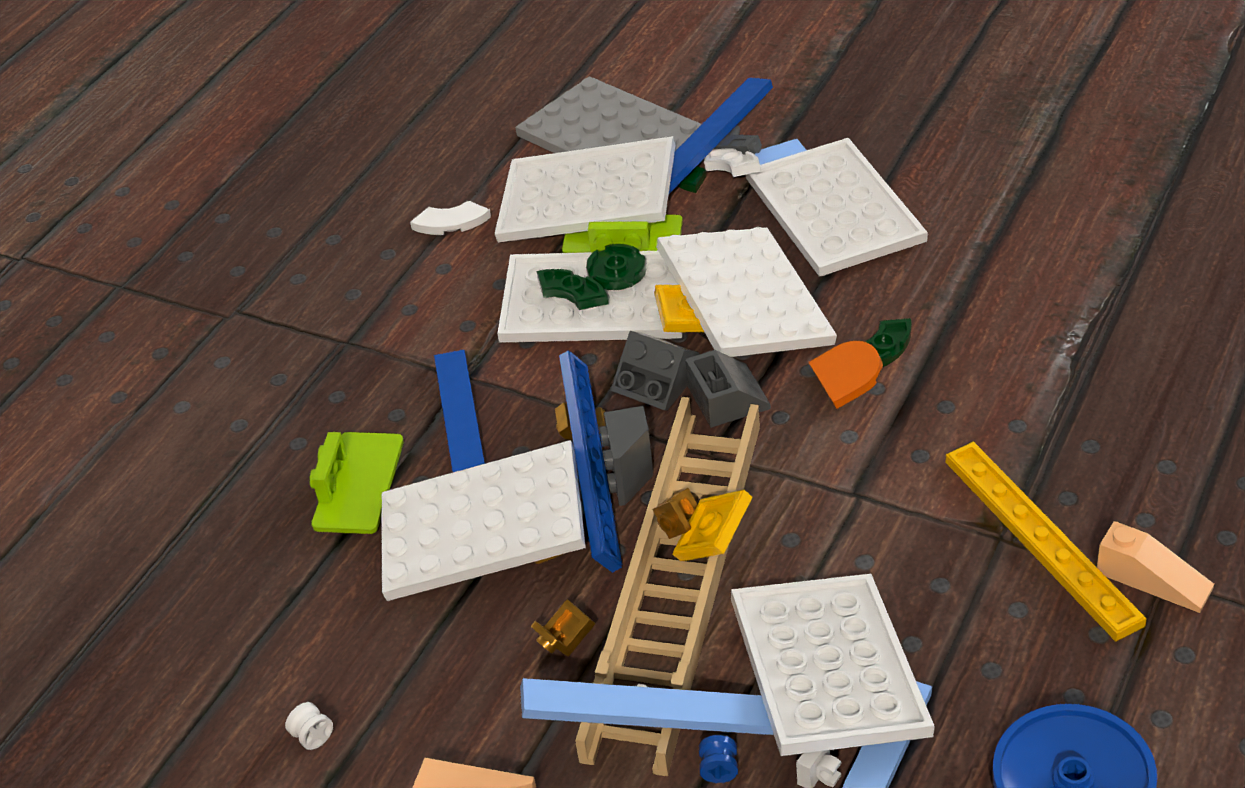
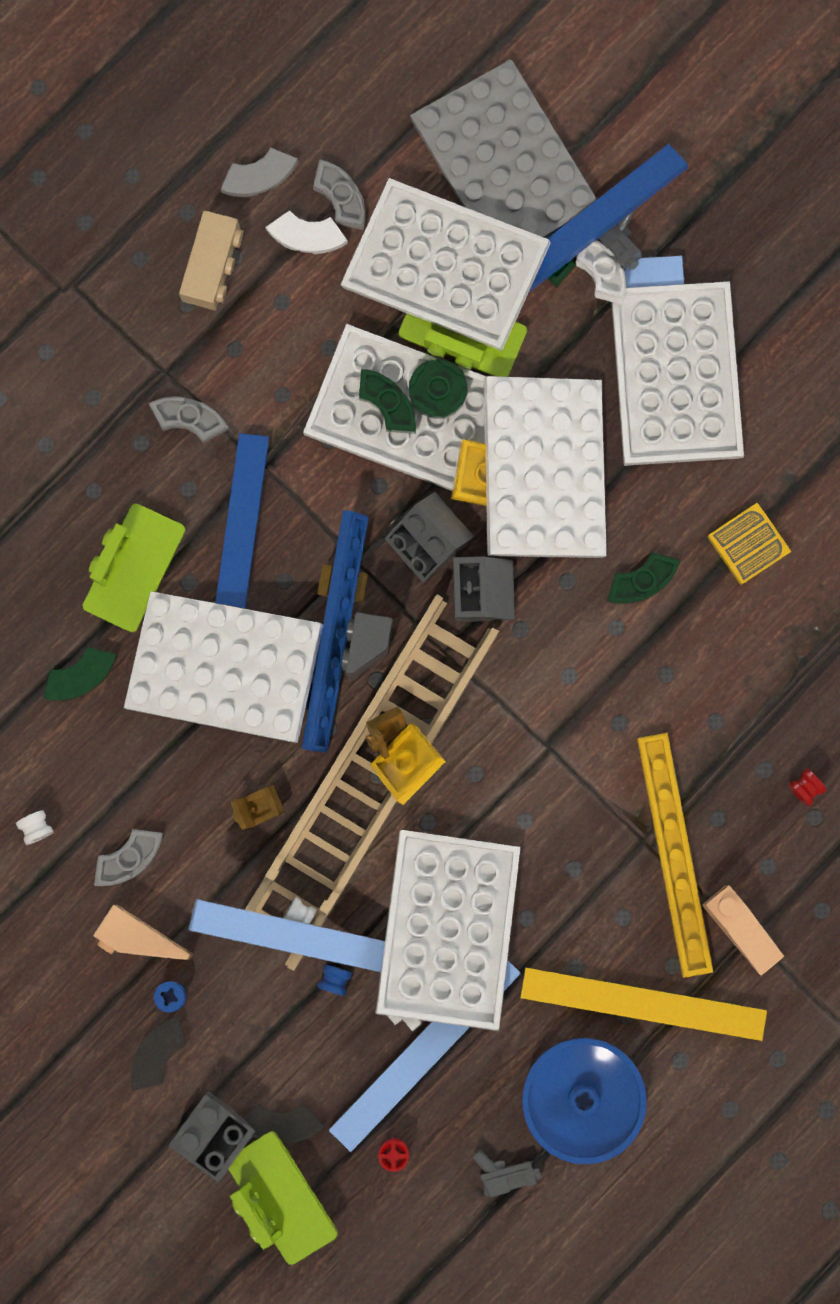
camera: 15 degrees right, 40 degrees up
orange tile [808,341,883,409] -> none
none -> dark green tile [43,647,117,701]
none -> light grey tile [94,829,164,886]
none -> light grey tile [149,396,229,443]
none -> tan brick [179,210,243,311]
none -> light grey tile [221,148,298,197]
none -> light grey tile [313,160,365,230]
none -> yellow tile [520,968,767,1041]
none -> tile [707,502,791,585]
none -> red wheel [788,768,827,807]

